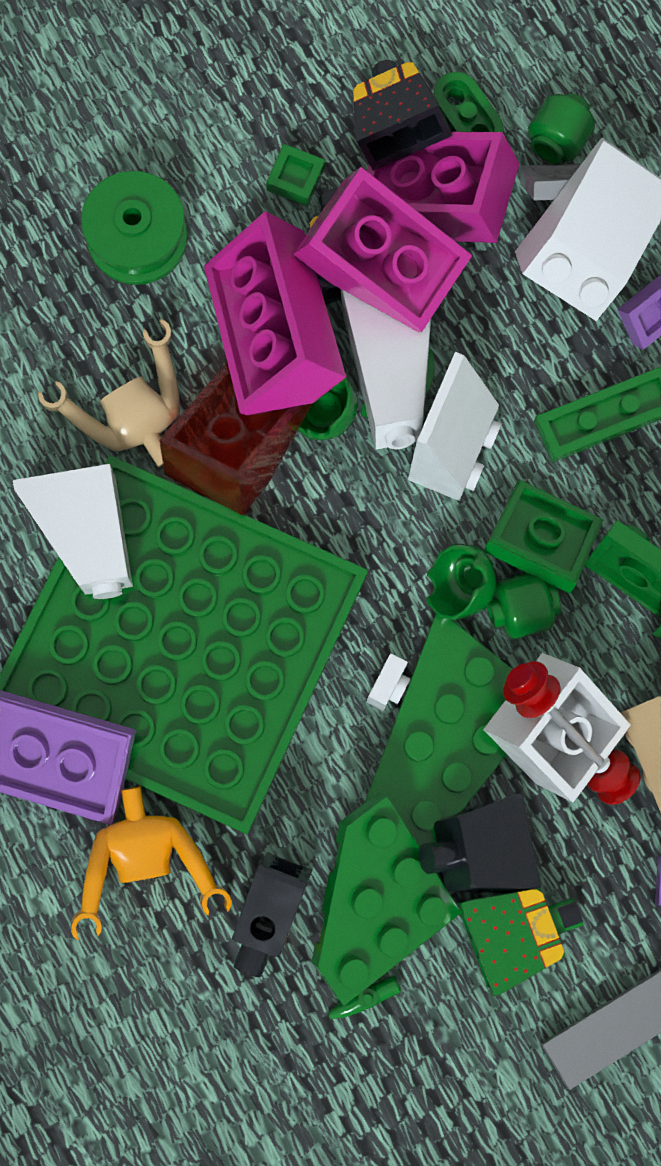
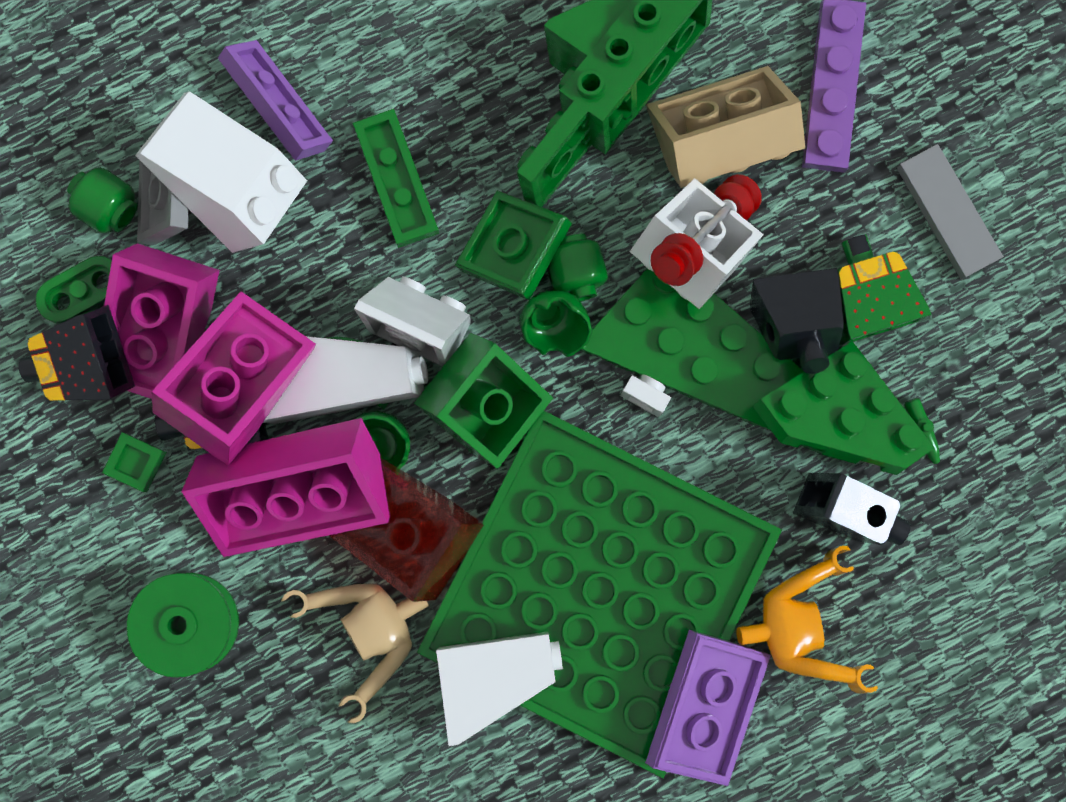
camera: 90 degrees left, 5 degrees up
none -> green brick [414,332,553,469]

